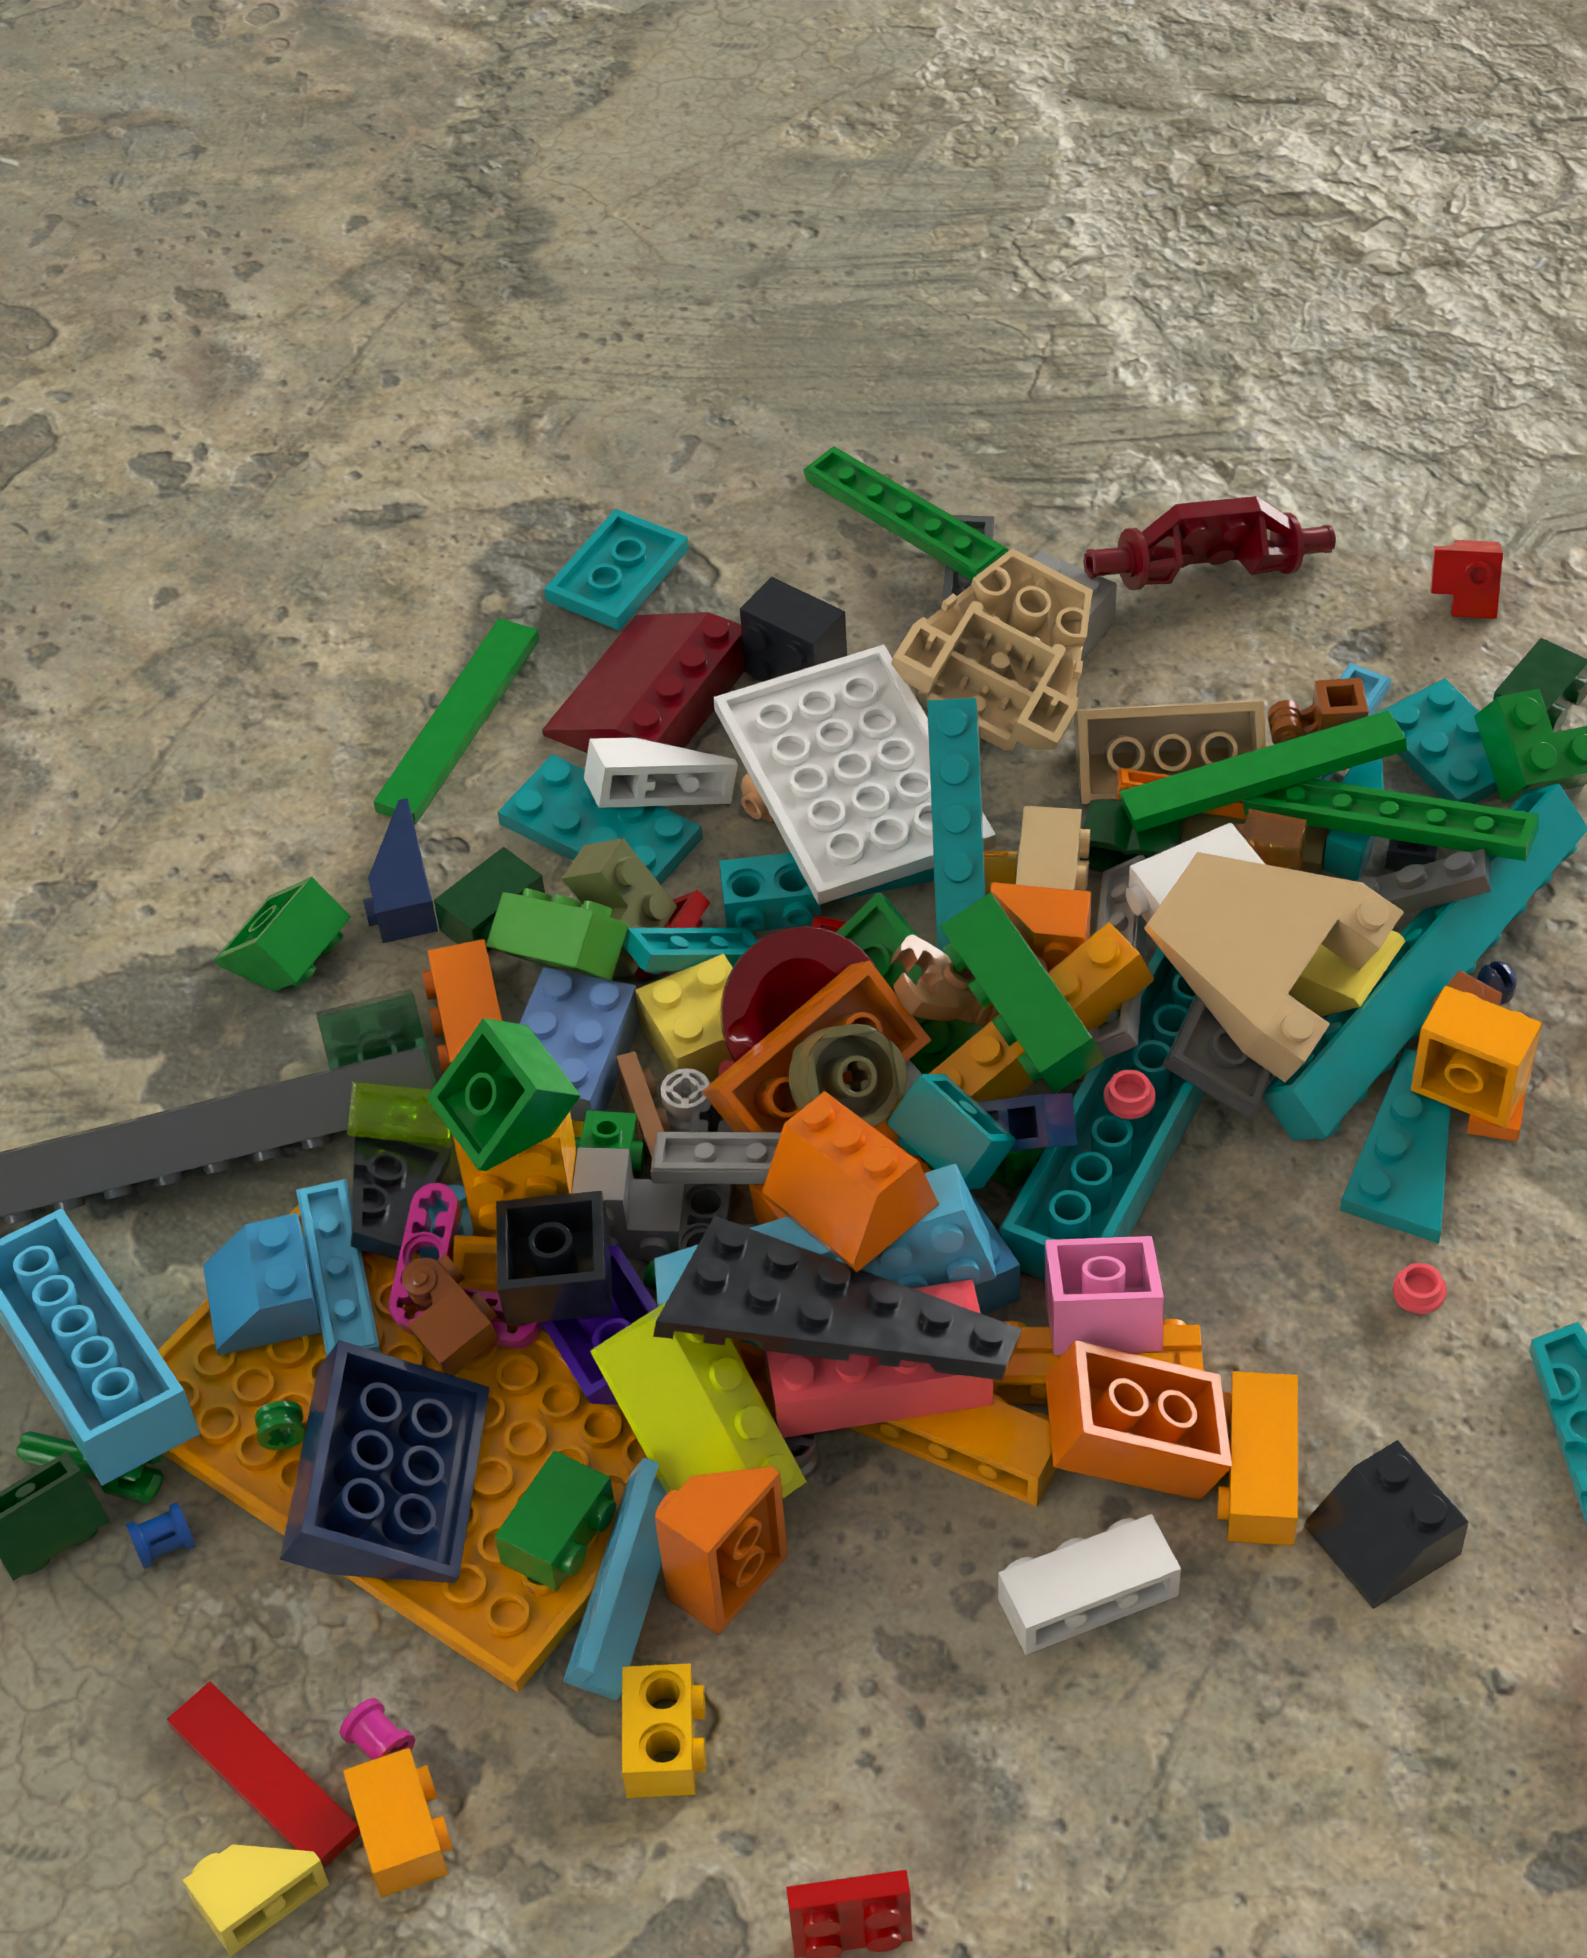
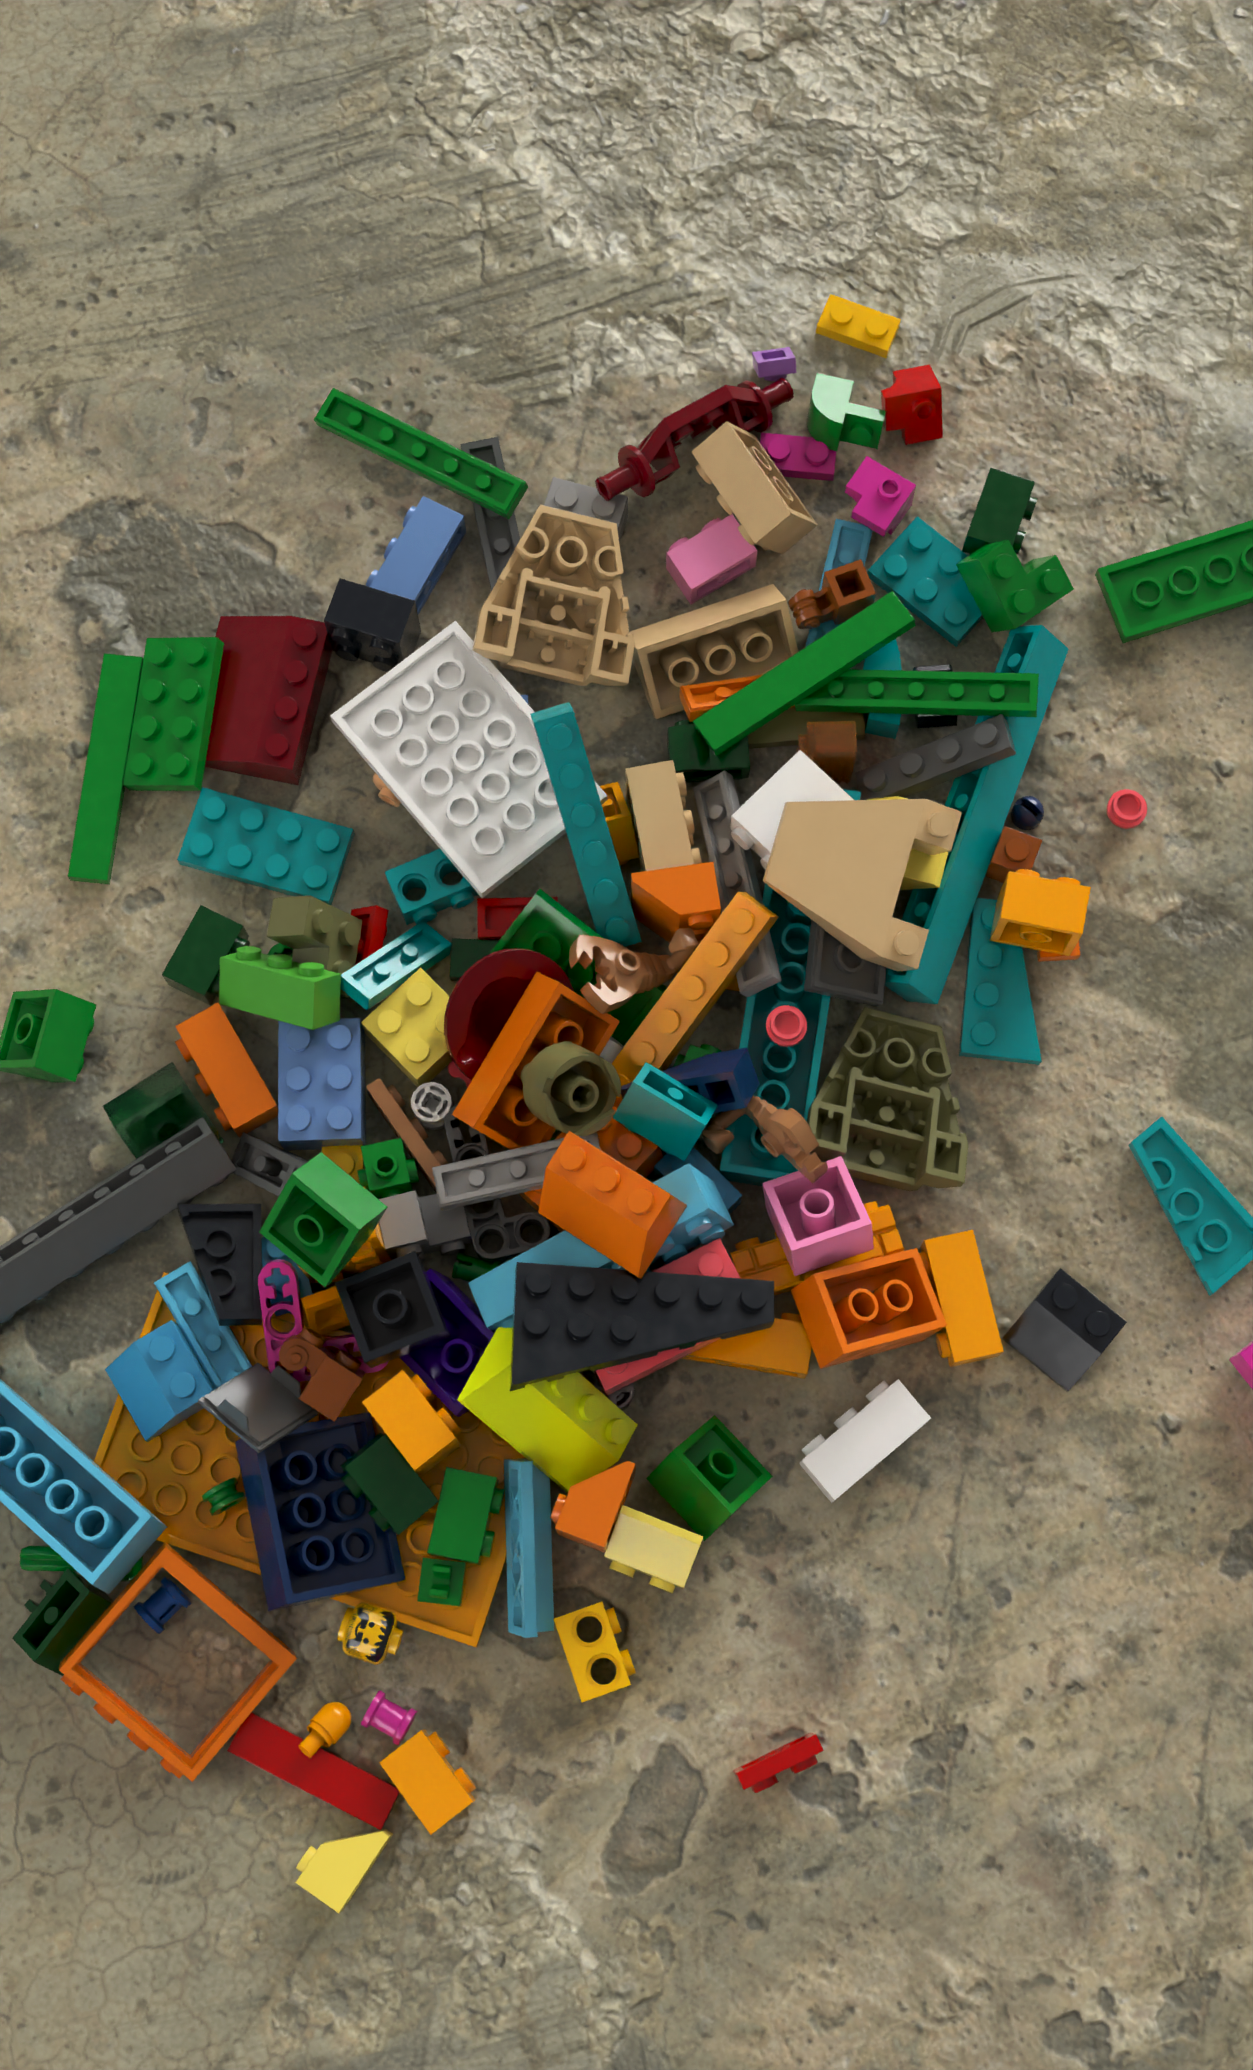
camera: 20 degrees left, 25 degrees up
clear neon green plate [347,1082,450,1145] -> none
dark blue slope [363,798,438,943] -> none
teal plate [544,508,689,631] -> none
white slope [584,738,738,808] -> none
green brick [940,892,1106,1094] -> none
coral plate [1393,1263,1447,1314] -> none
none -> orange window [59,1542,297,1782]
none -> green plate [123,637,224,791]
none -> dark grey piece [198,1363,319,1453]
none -> light orange cylinder [298,1702,351,1758]
none -> yellow head [337,1602,404,1665]
none -> dark green brick [340,1433,439,1535]
none -> light orange brick [362,1370,462,1477]
none -> medium blue brick [366,496,466,614]
none -> green tile [417,1558,467,1606]
none -> light yellow slope [604,1505,703,1594]
none -> green slope [646,1415,773,1541]
none -> bright pink brick [666,514,757,605]
none -> tan brick [691,421,818,554]
none -> medium nougat animal [702,1095,828,1183]
none -> medium lavender plate [752,347,797,381]
none -> dark pink plate [760,433,836,481]
none -> green brick [807,373,886,451]
none -> olive wedge [807,1007,968,1191]
none -> yellow plate [816,294,901,358]
none -> dark pink brick [845,456,916,537]

